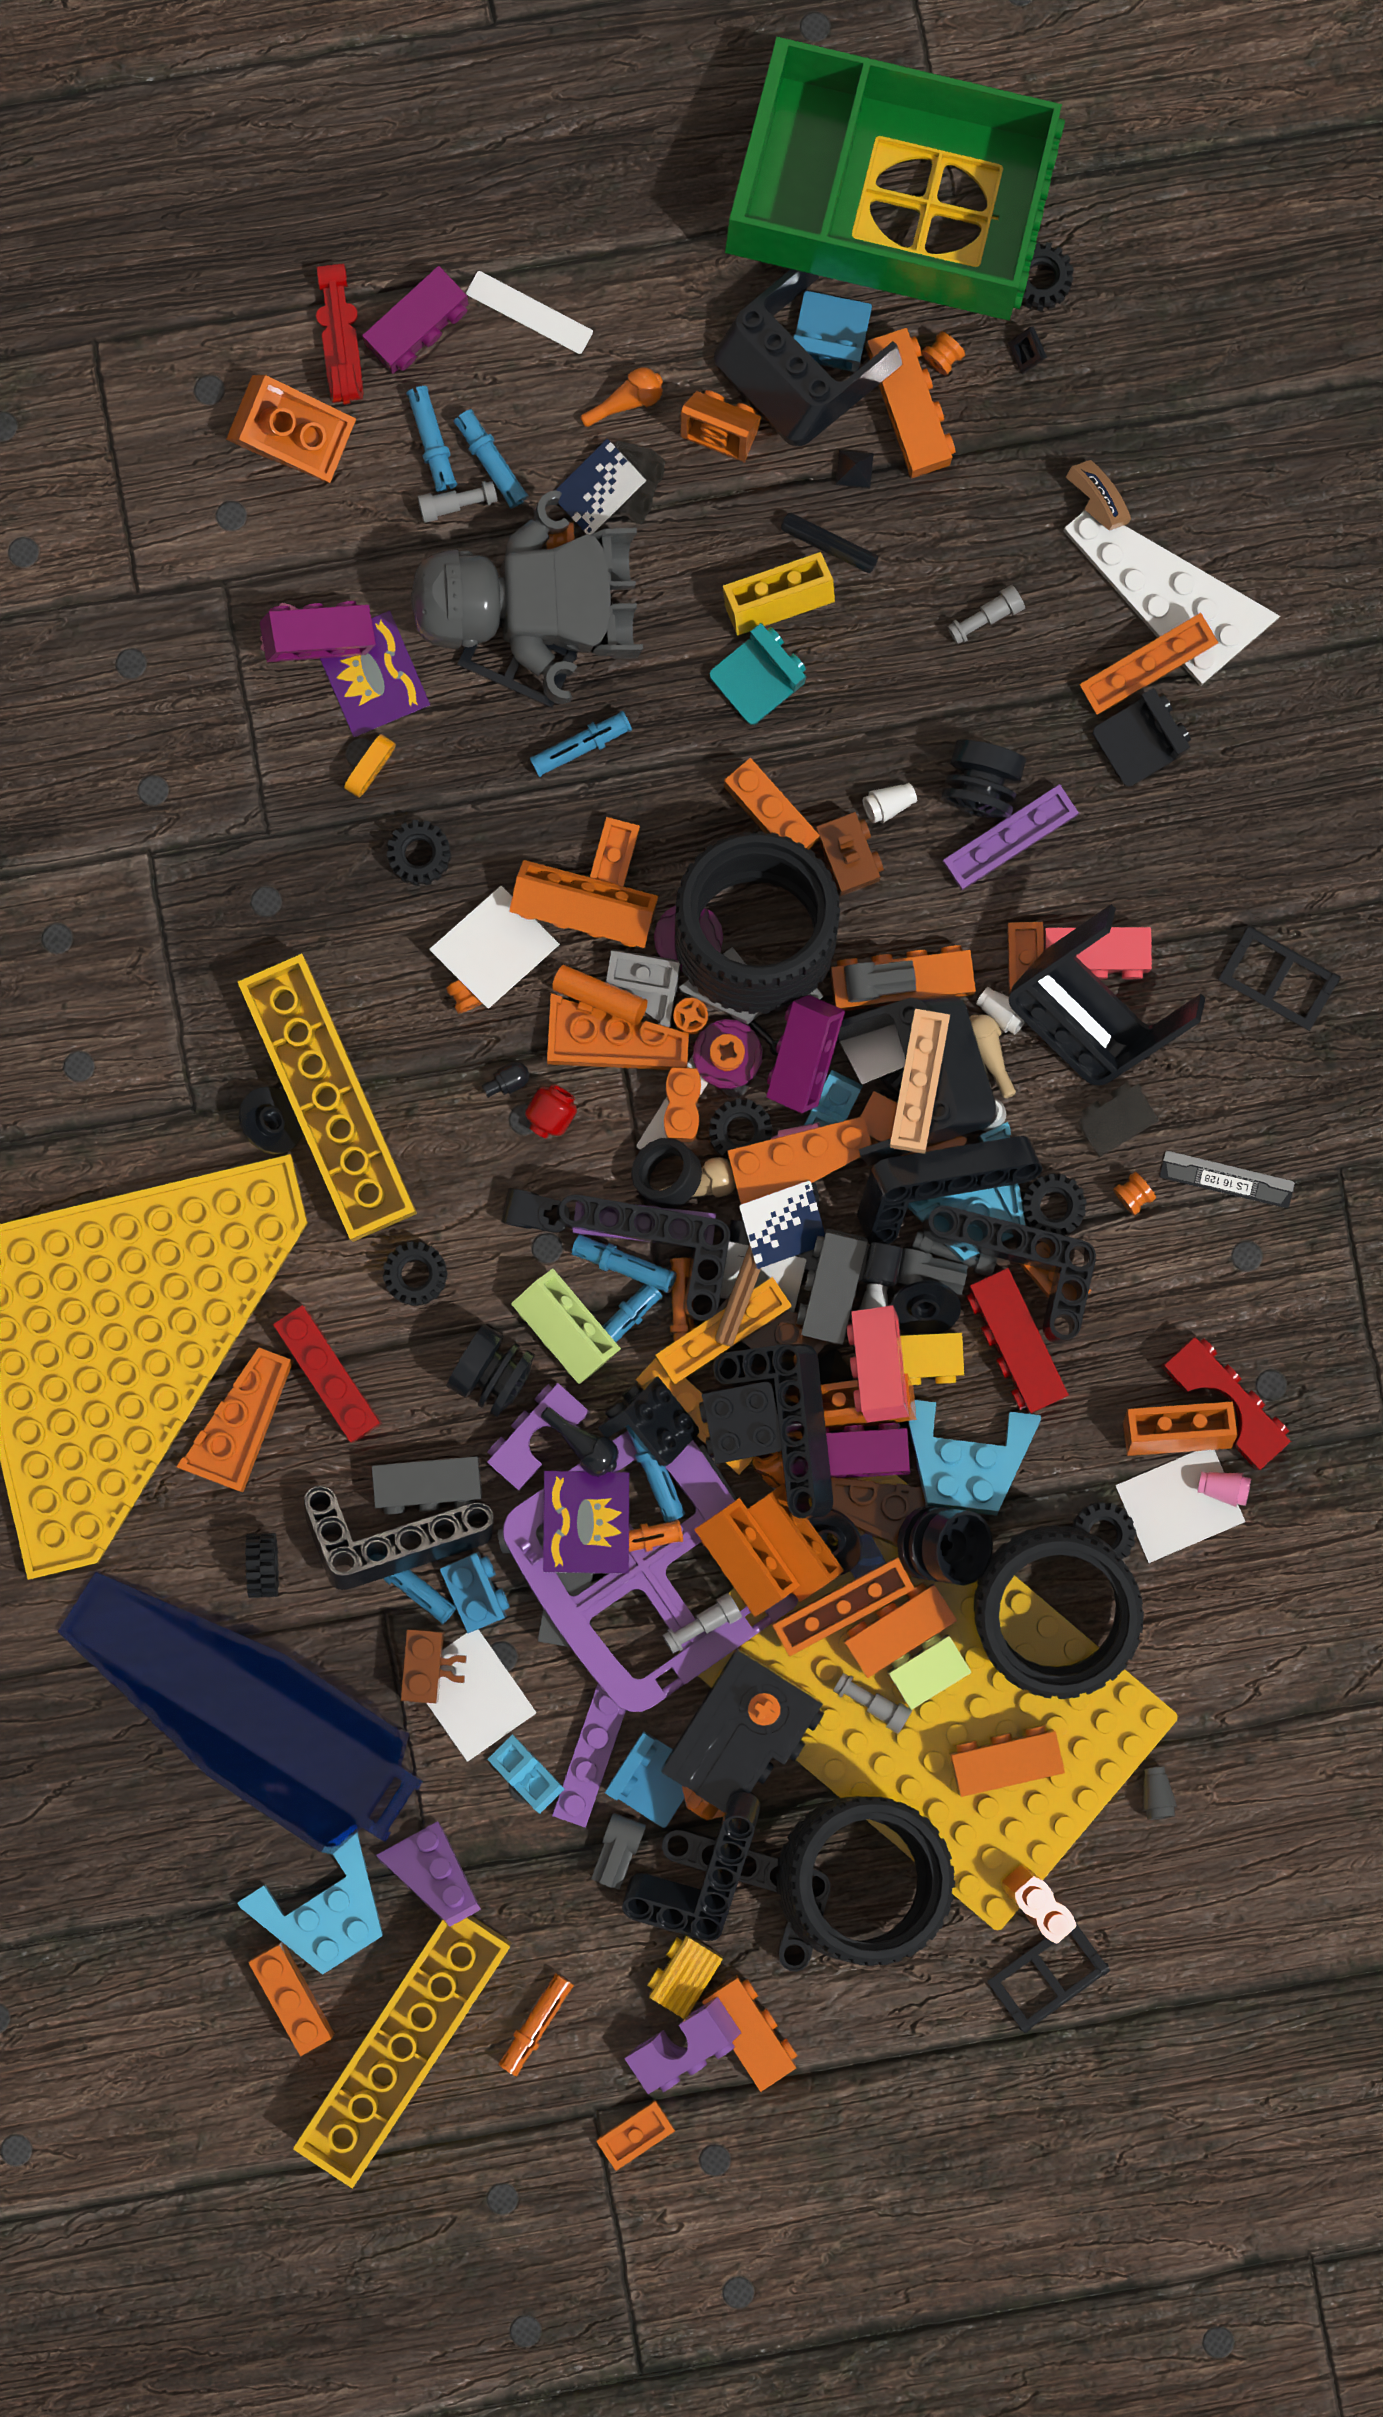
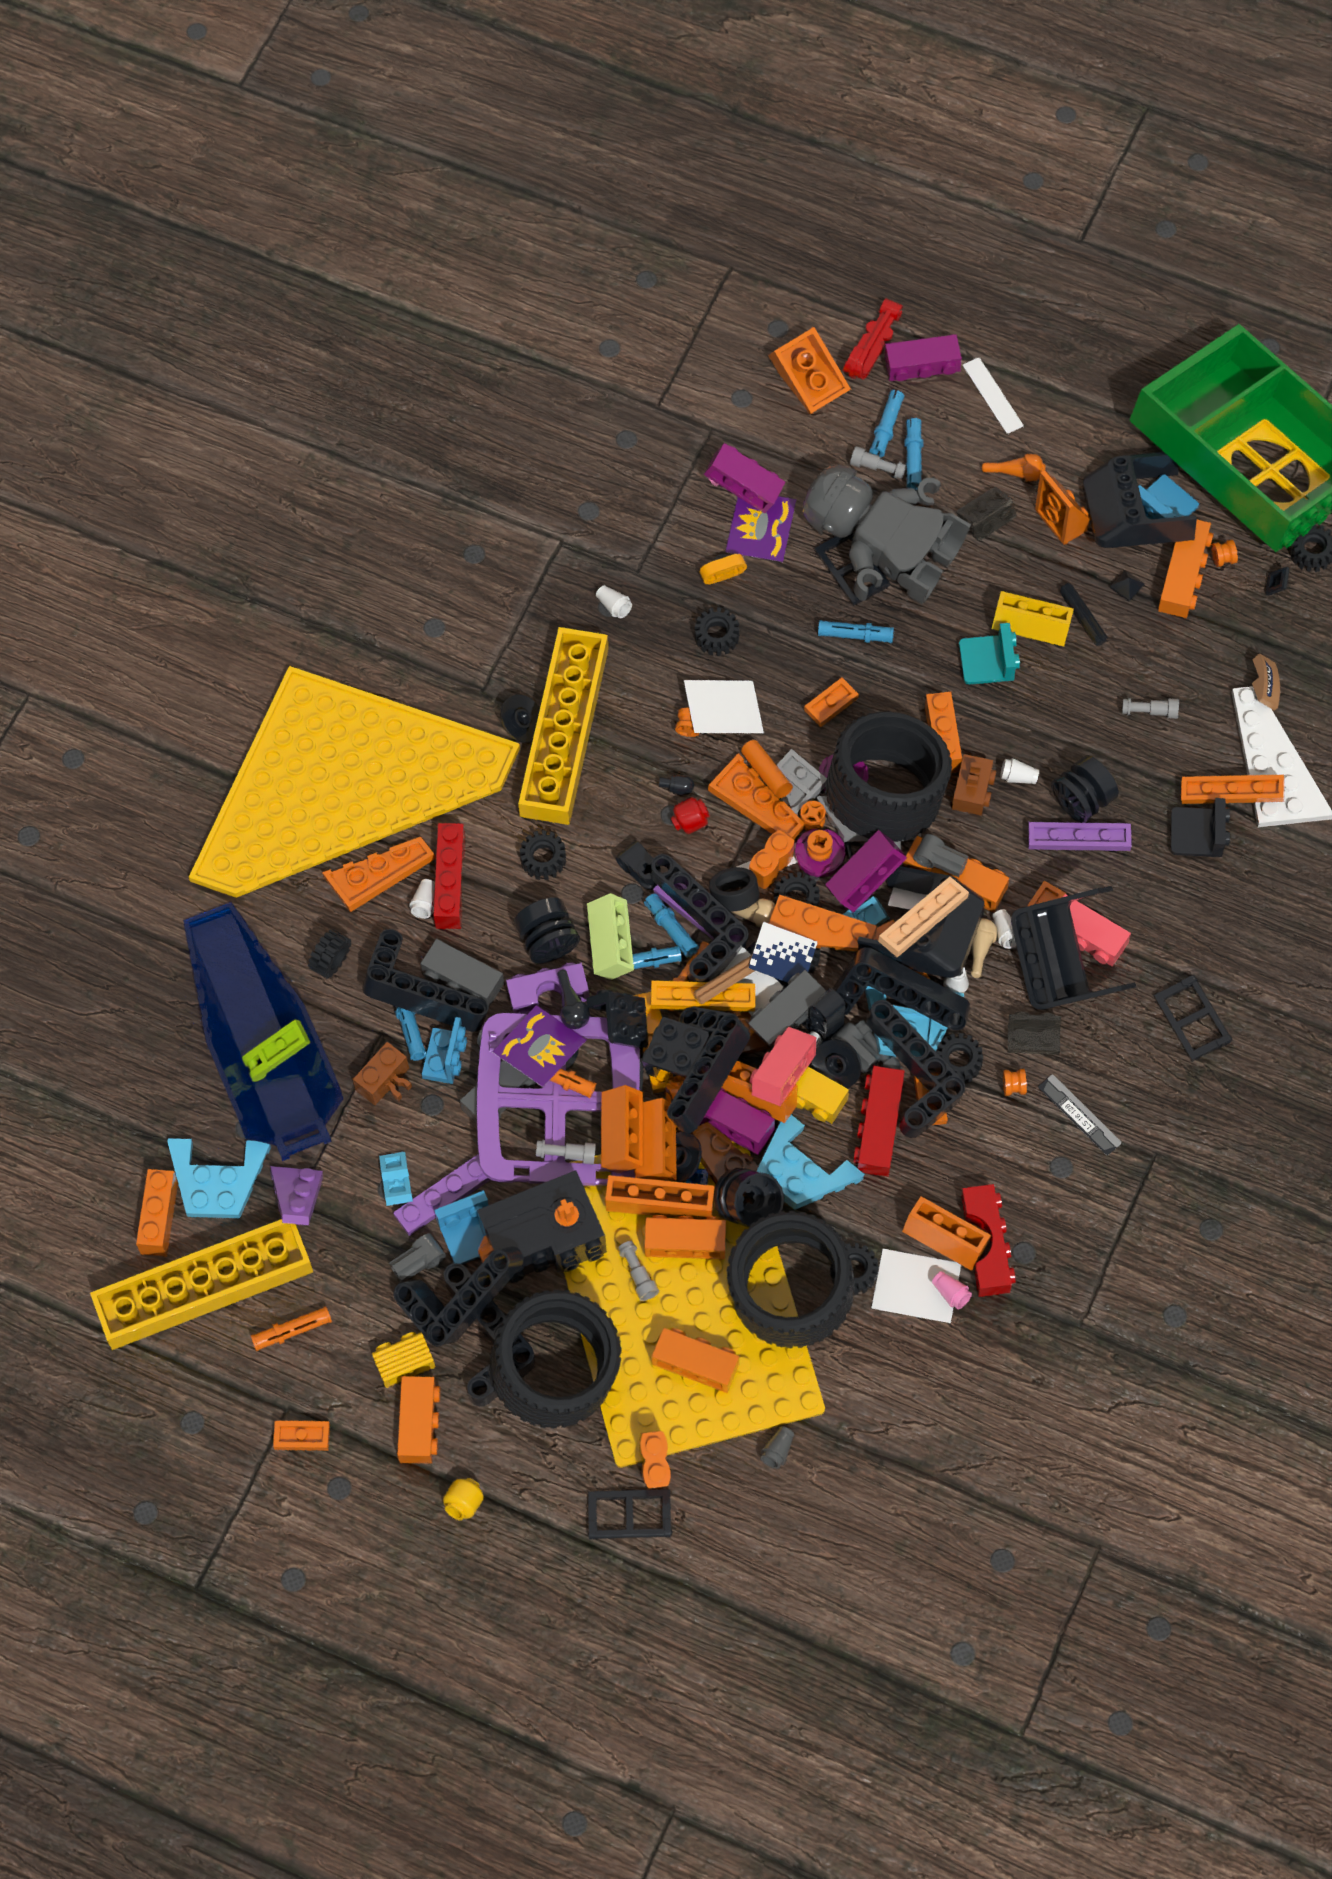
camera: 40 degrees right, 20 degrees down
white sticker [427,1629,536,1762] -> none
orange brick [509,860,659,948] -> none
sticker [556,439,646,535] -> none
medium lavender arch [624,1997,741,2094] -> none
dark azure pin [626,1425,686,1523] -> none
yellowish green brick [887,1633,972,1710] -> none
none -> lime plate [242,1020,311,1082]
none -> white cone [410,879,435,919]
none -> yellow head [443,1478,484,1520]
none -> white cone [596,585,632,618]

